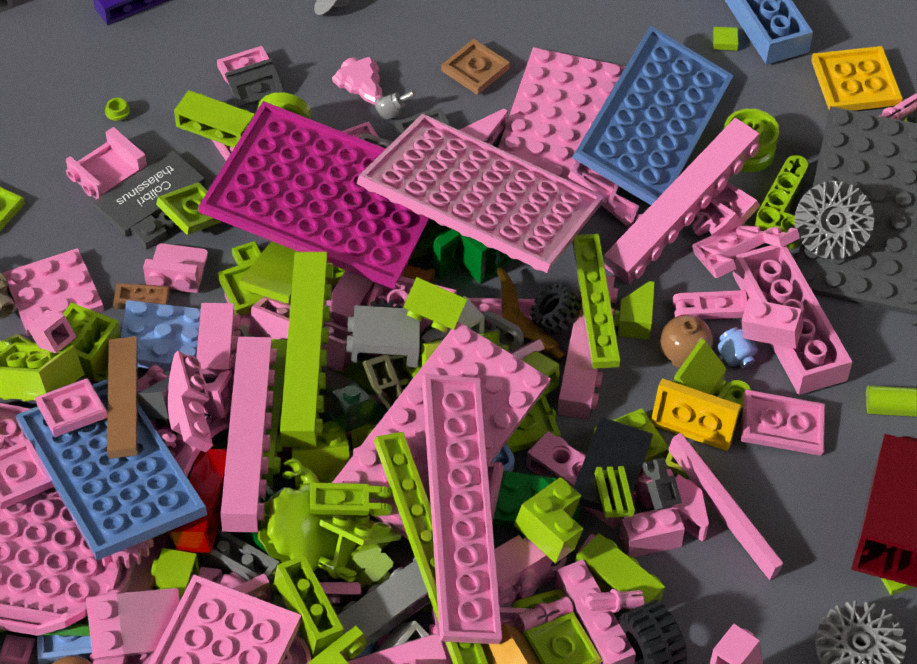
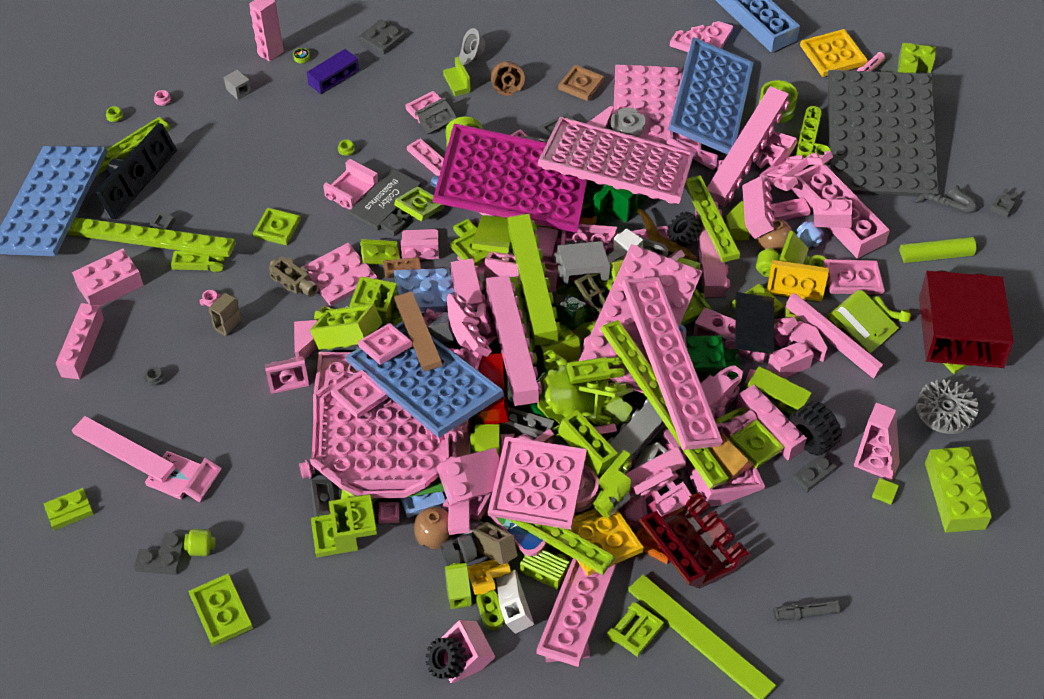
camera: 10 degrees left, 0 degrees up
bright pink brick [27,310,77,353] -> none
lime brick [174,90,255,148] -> none
bright pink rock [332,57,383,105] -> none
light grey piece [375,91,415,120] -> none
lime slope [403,277,467,333] -> none
lime brick [514,477,584,564] -> none
bright pink axle [585,589,644,613] -> none
lime tile [594,466,635,518] -> none
dark grey plate [643,458,682,510] -> none
lime tile [713,27,738,51] -> none
light grey wheel [795,181,874,259] -> none
none -> lime plate [360,239,400,264]
none -> lime panel [443,57,470,96]
none -> medium nougat cylinder [491,61,525,96]
none -> light grey plate [611,108,645,137]
none -> bright pink plate [670,21,733,52]
none -> bright pink brick [742,176,775,239]
none -> lime head [756,248,780,277]
none -> lime door [826,290,899,354]
none -> lime piece [872,296,911,323]

